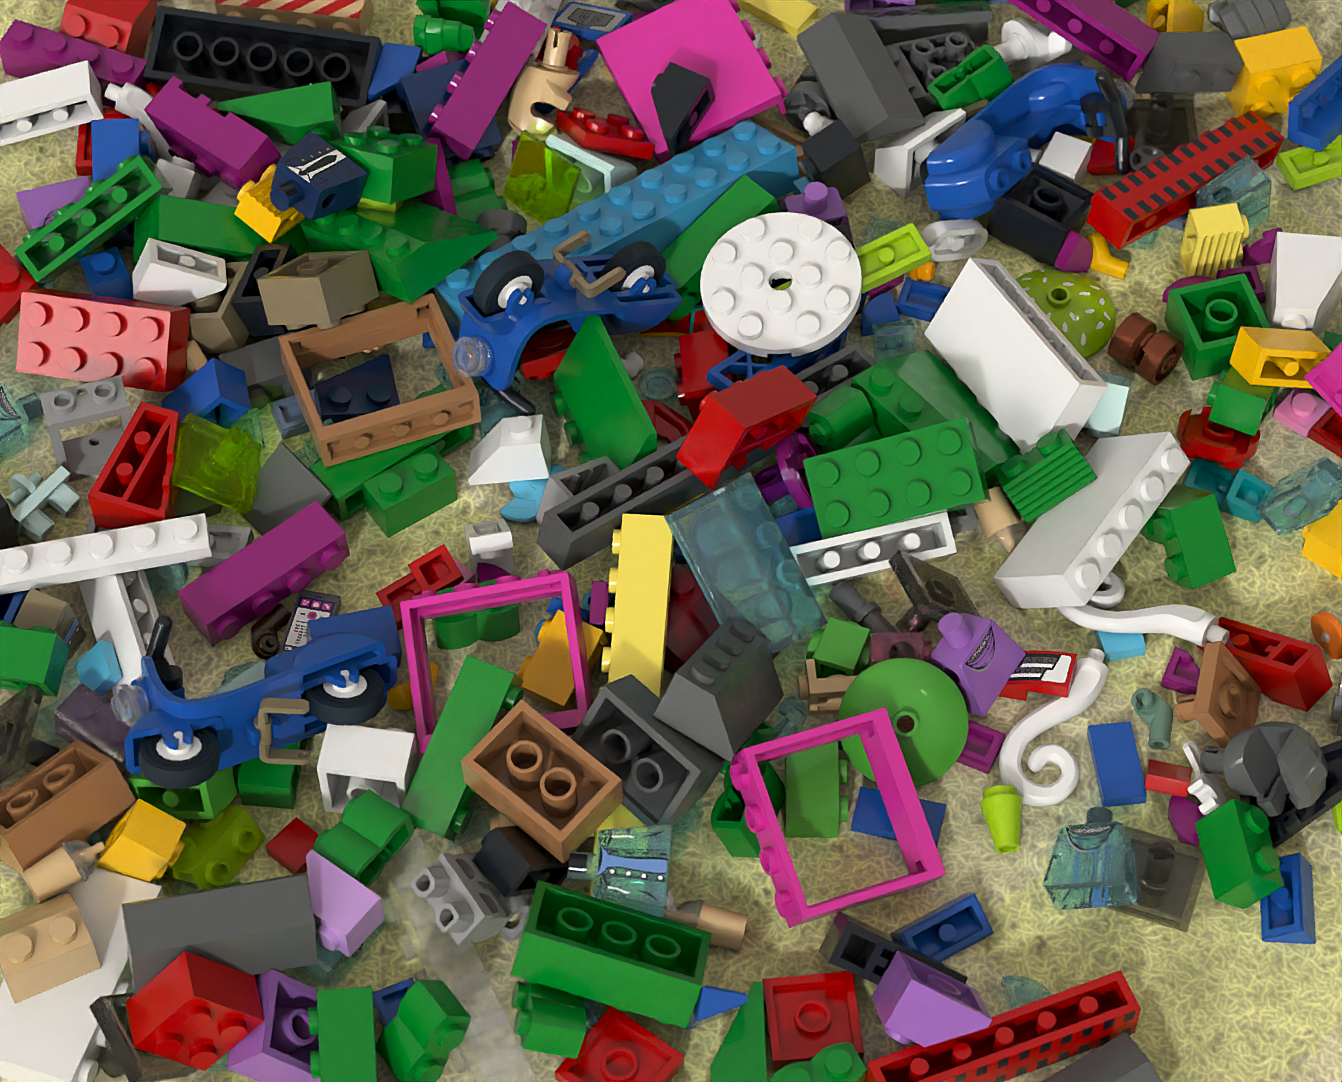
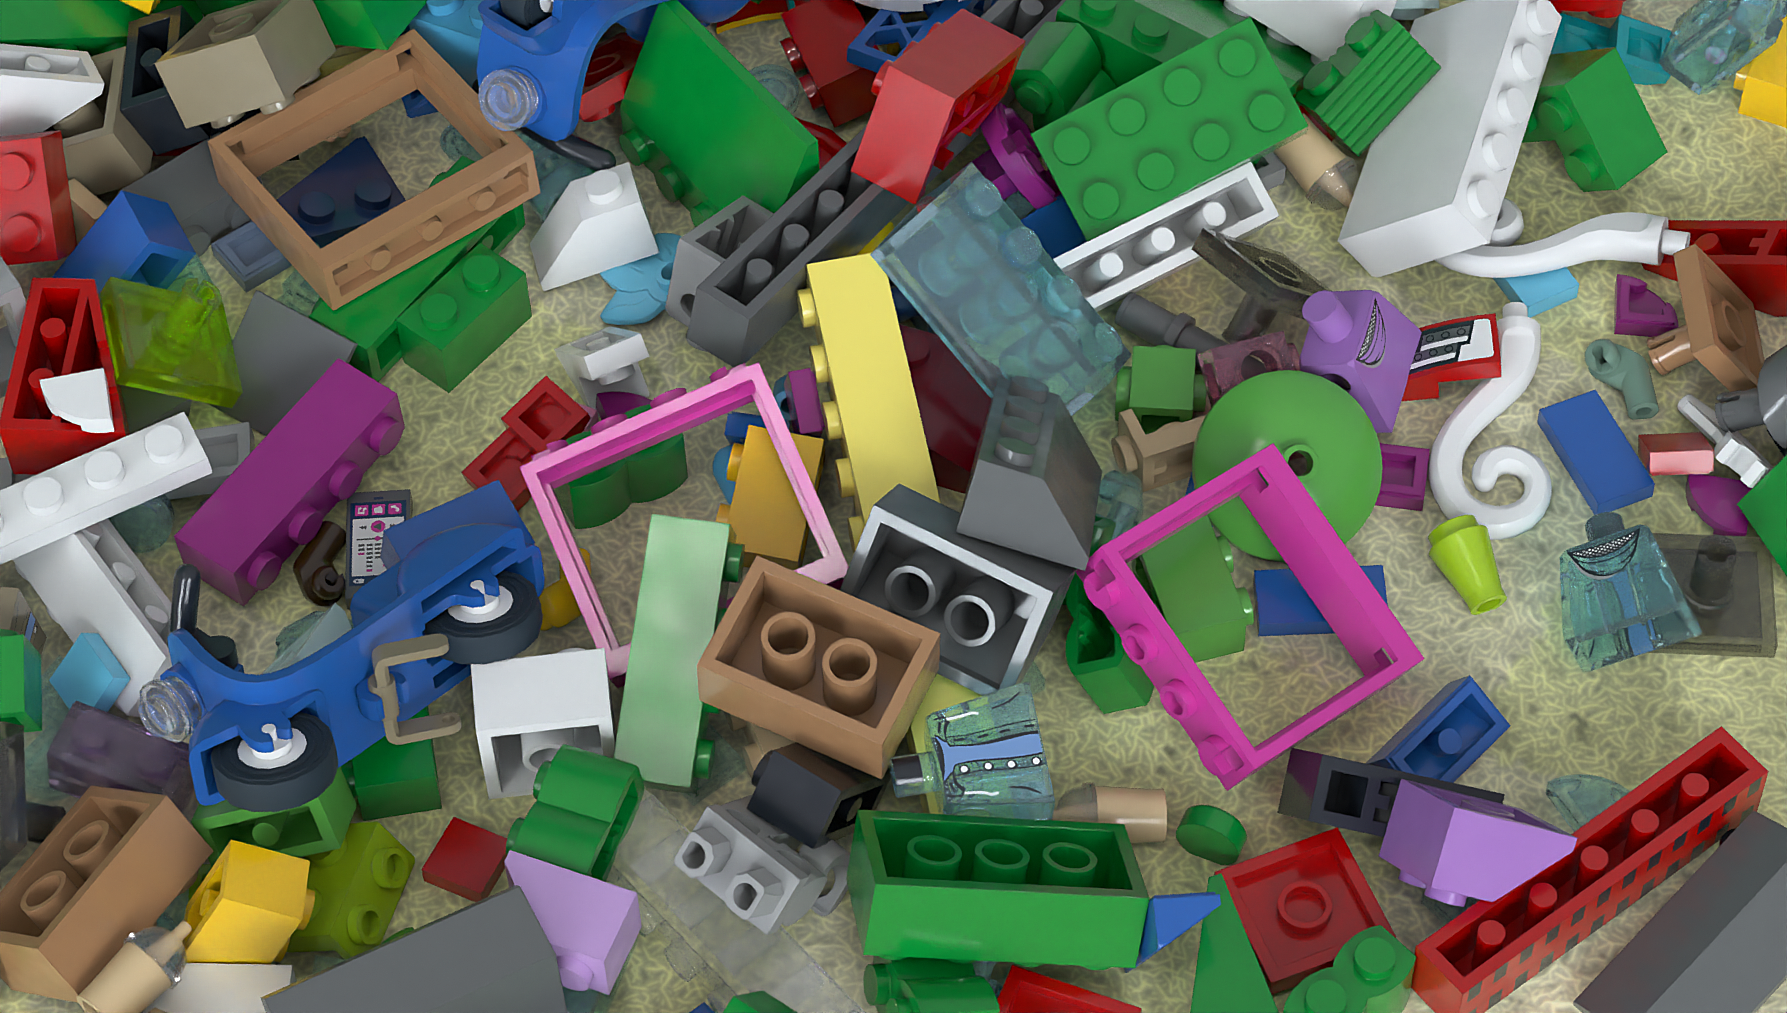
camera: 15 degrees left, 0 degrees up
none -> white tile [39,368,114,433]
none -> green tile [1176,805,1247,865]

